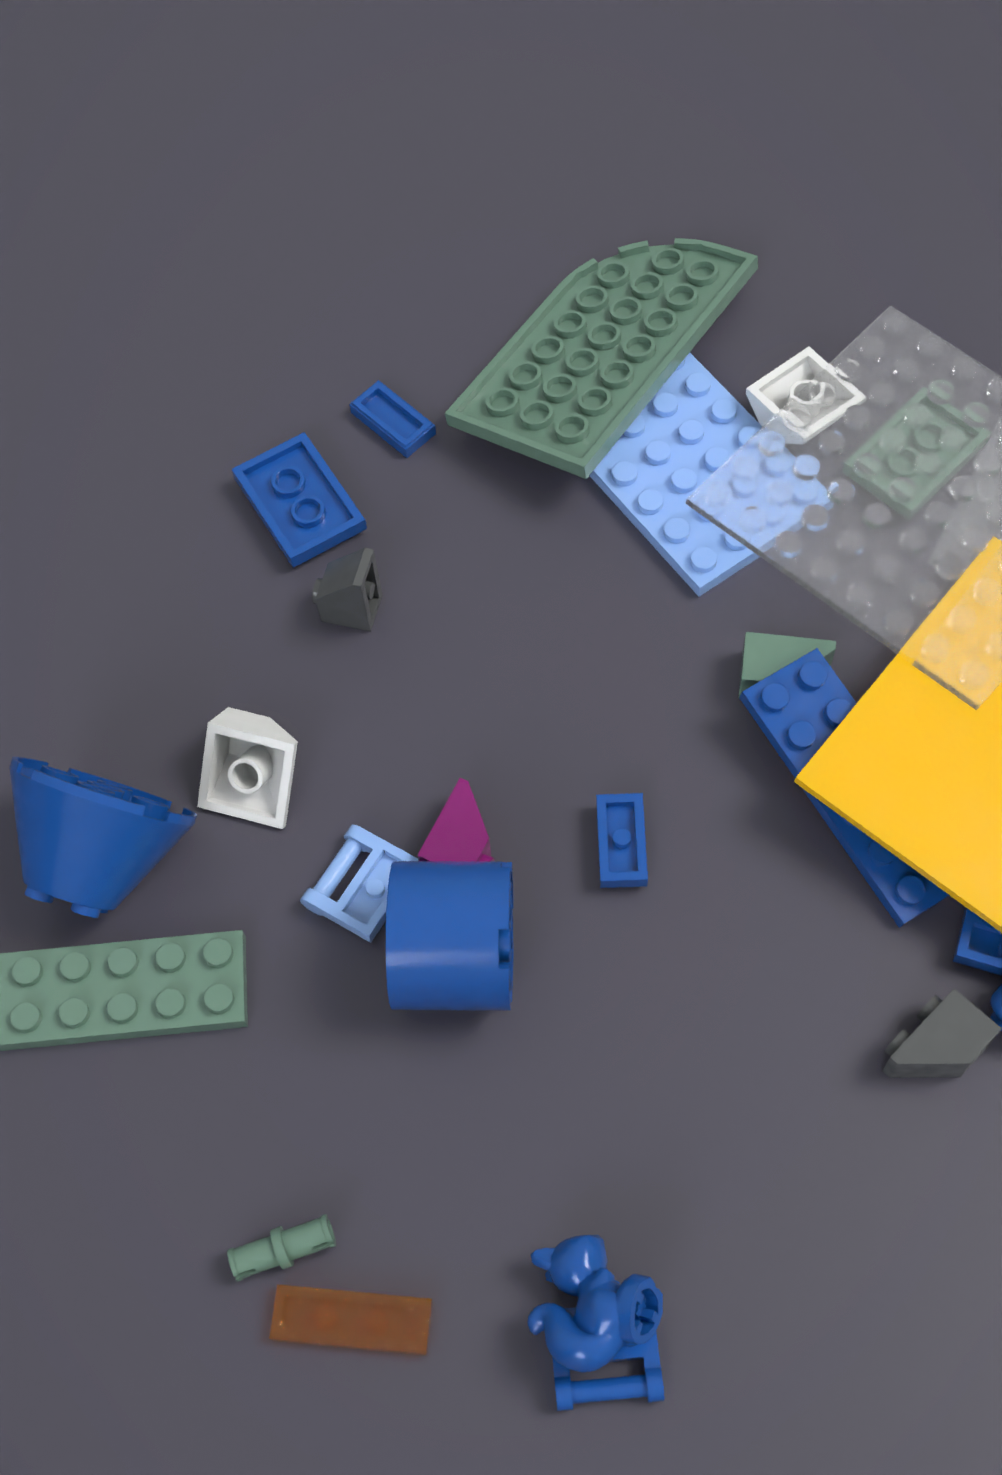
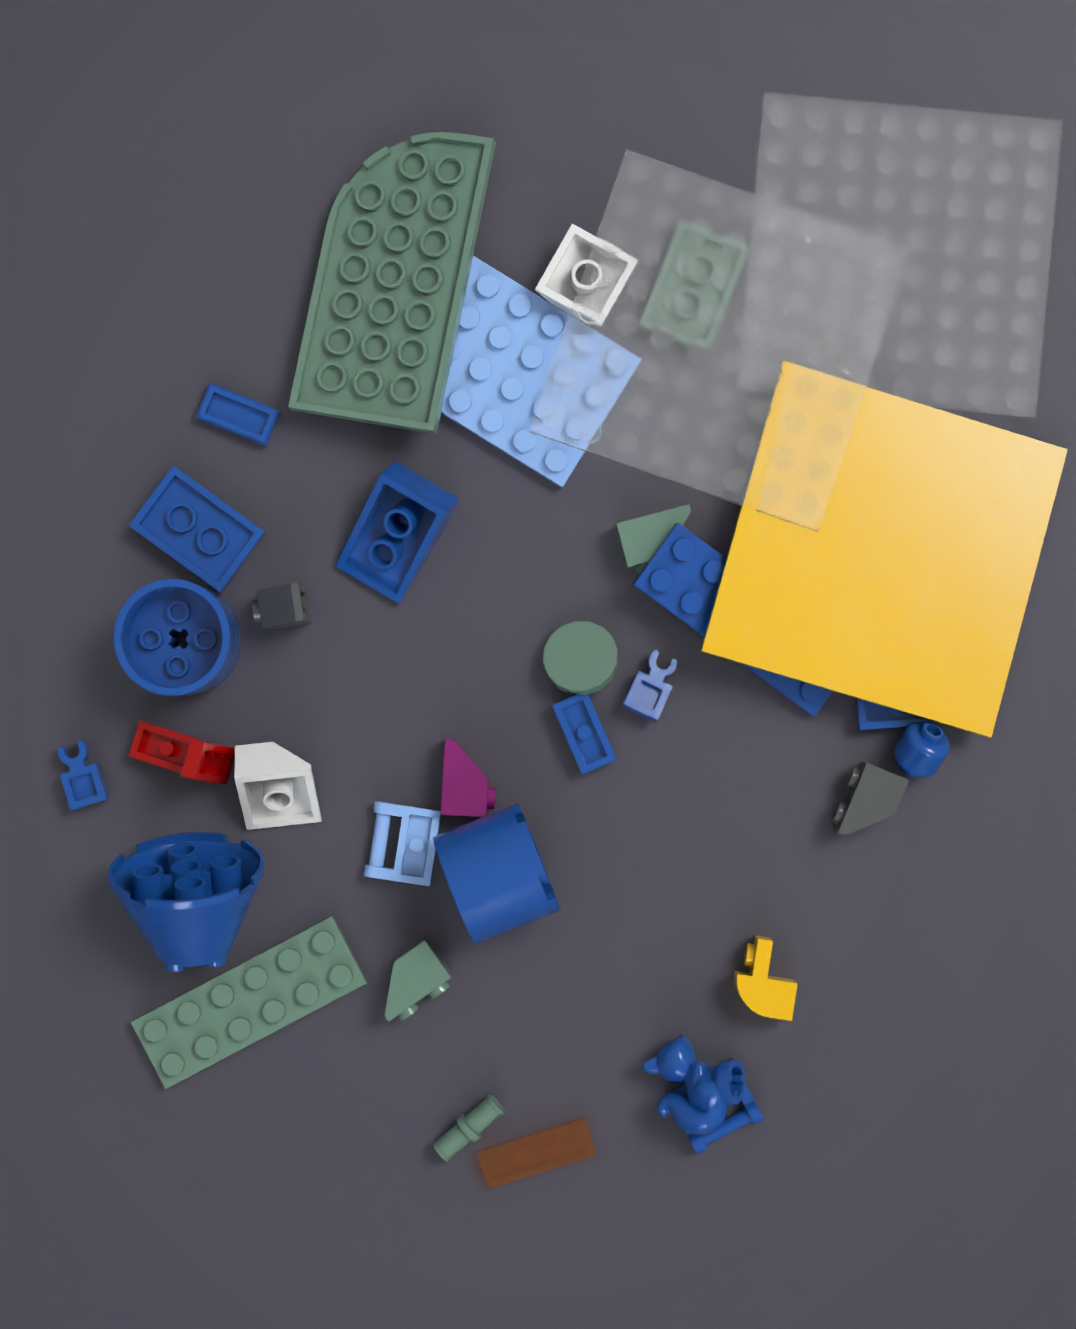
camera: 30 degrees left, 25 degrees up
none -> blue plate [58,740,109,811]
none -> blue brick [114,579,241,697]
none -> red bracket [128,720,235,785]
none -> blue slope [335,461,460,604]
none -> sand green slope [384,937,452,1022]
none -> sand green tile [543,621,619,695]
none -> plate [621,650,677,723]
none -> yellow brick [734,935,798,1021]

